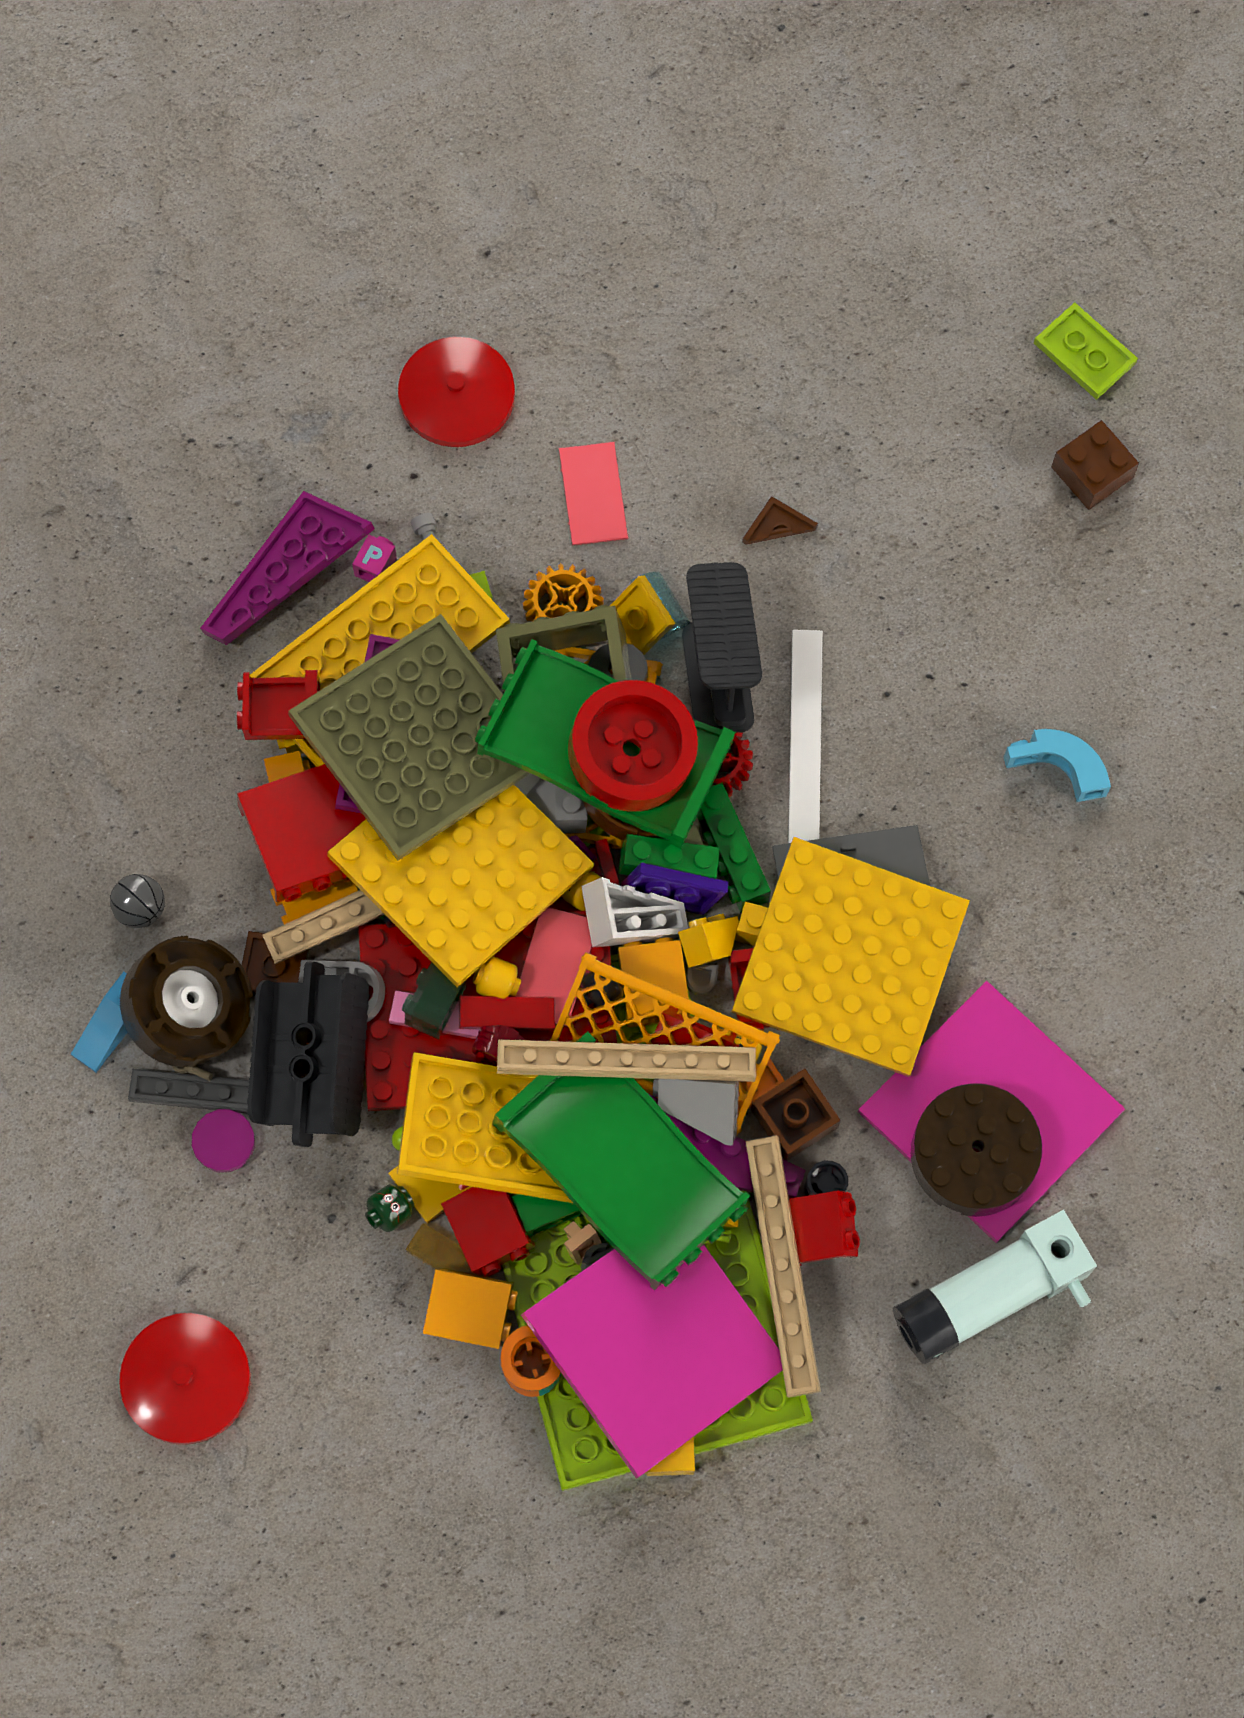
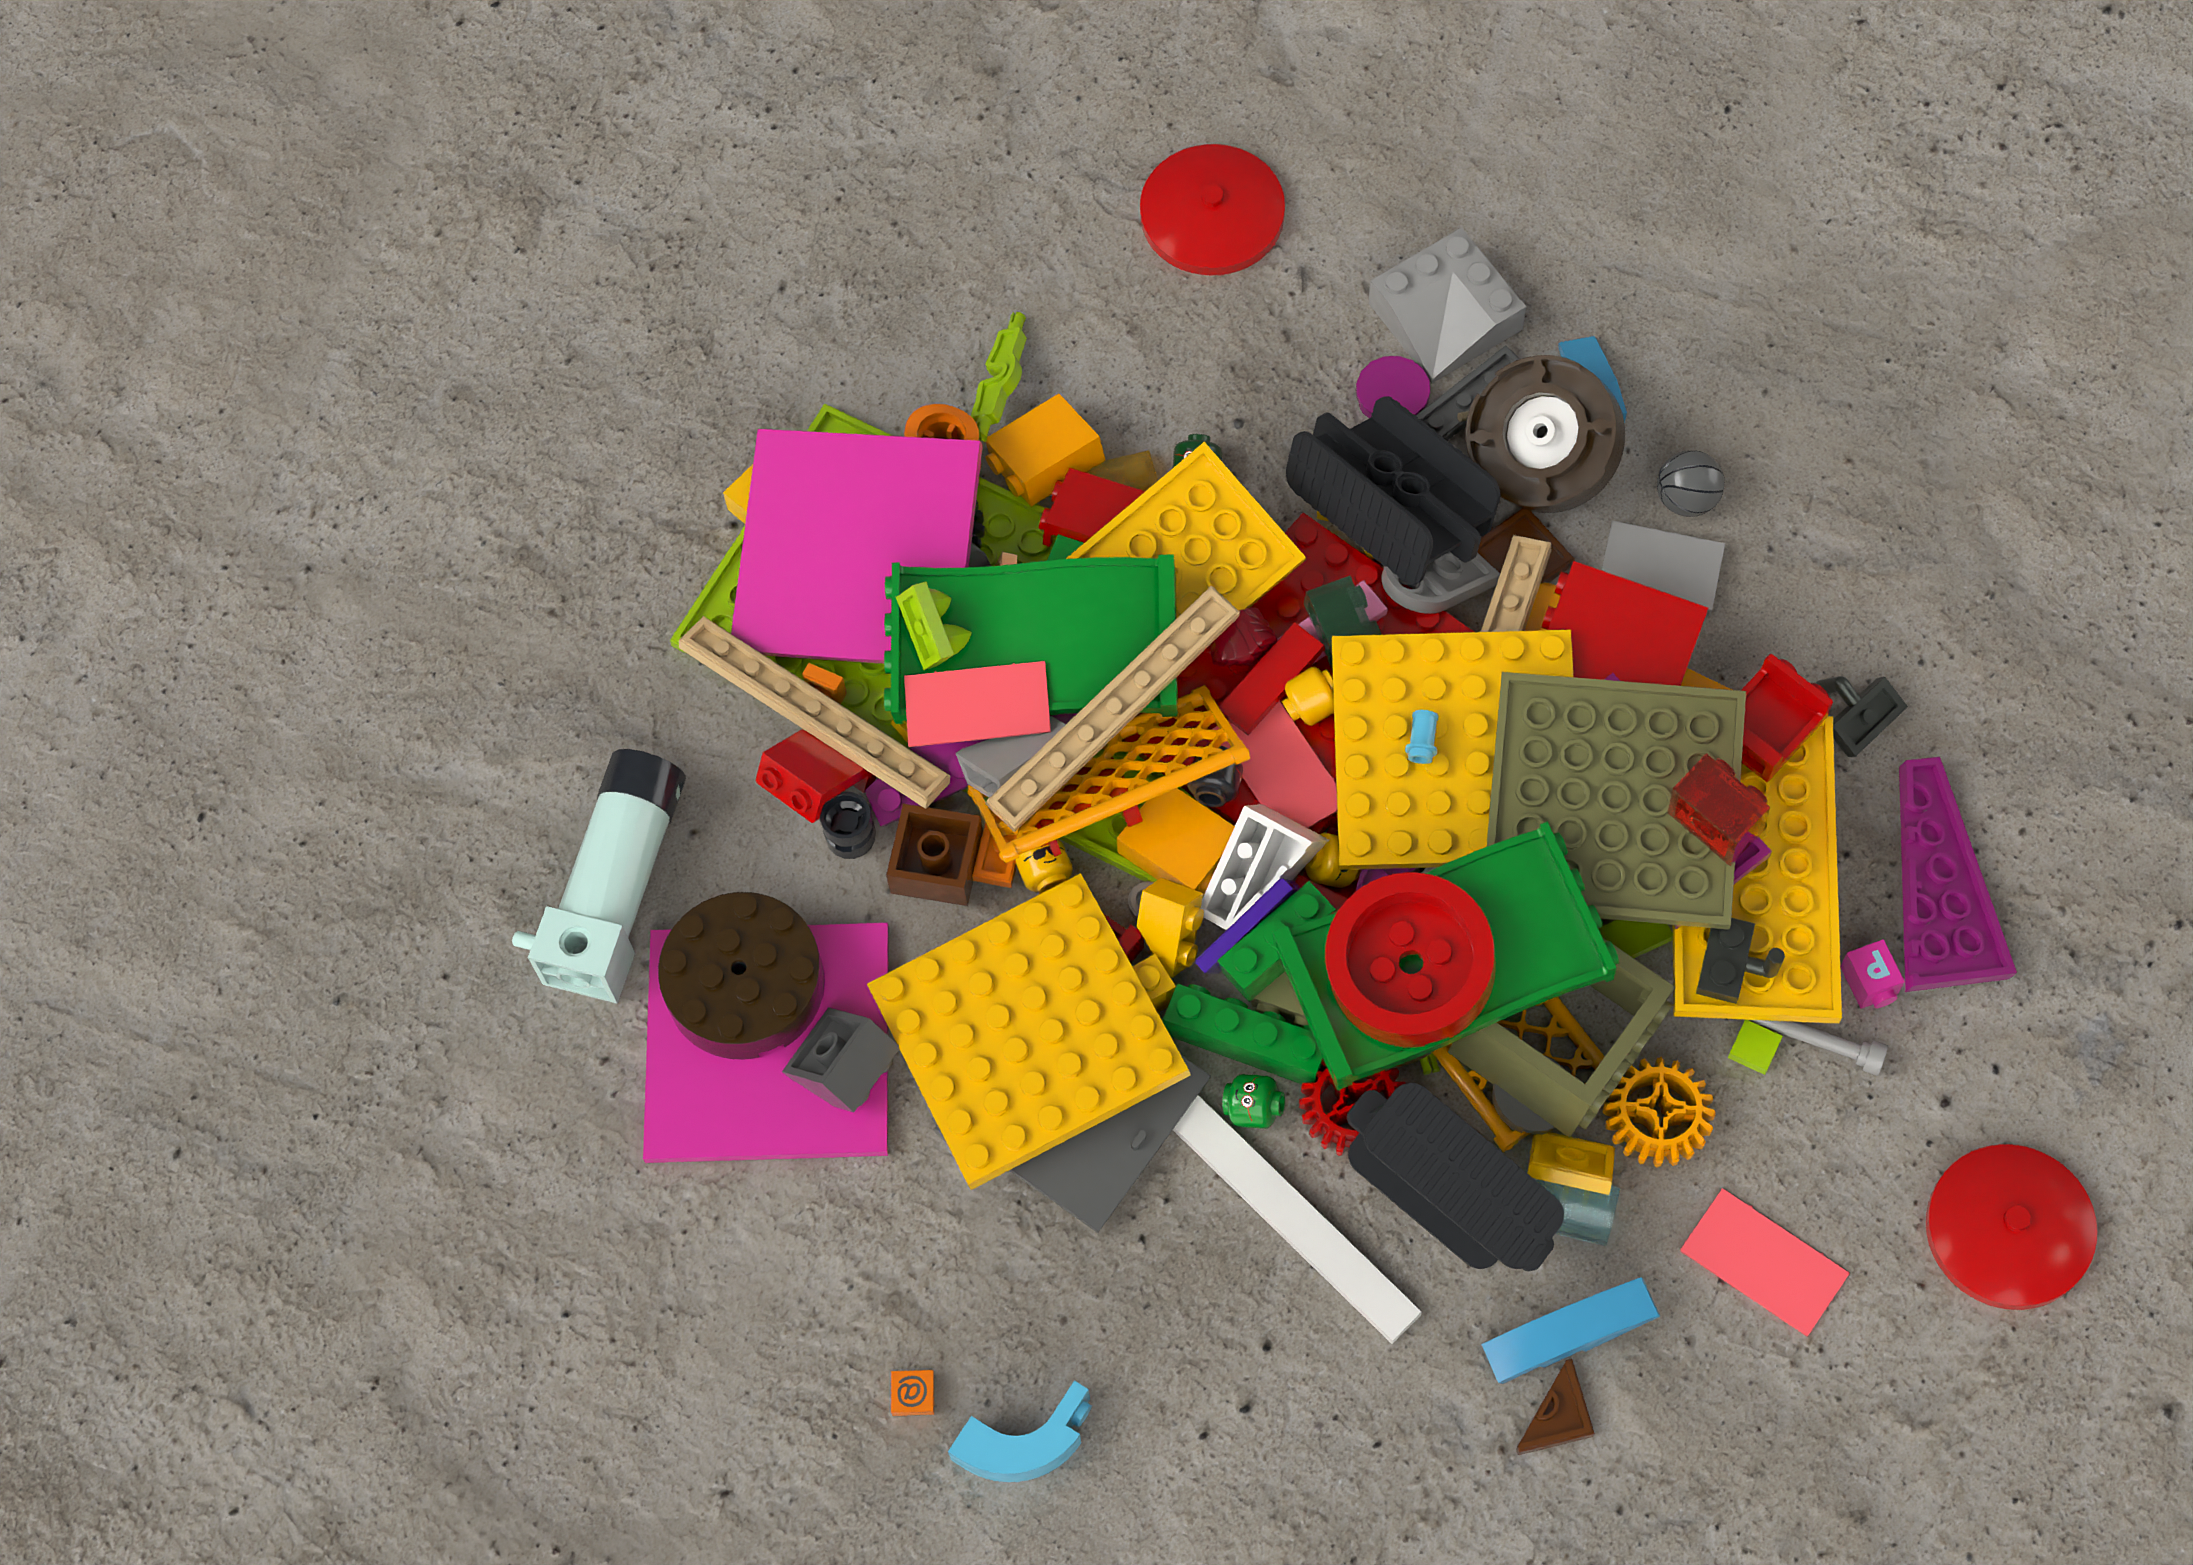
camera: 140 degrees right, 5 degrees down
none -> dark grey slope [782,1007,899,1112]
none -> orange tile [802,663,847,705]
none -> orange tile [891,1370,934,1416]
none -> lime tile [896,582,972,670]
none -> coral window [904,661,1051,747]
none -> lime piece [971,312,1027,443]
none -> green head [1222,1074,1285,1129]
none -> light grey slope [1369,227,1526,383]
none -> medium azure pin [1405,710,1439,764]
none -> dark azure slope [1482,1277,1660,1384]
none -> light grey tile [1602,521,1725,616]
none -> clear red brick [1668,753,1770,866]
none -> pearl dark grey plate [1696,918,1785,1004]
none -> pearl dark grey plate [1816,676,1908,757]

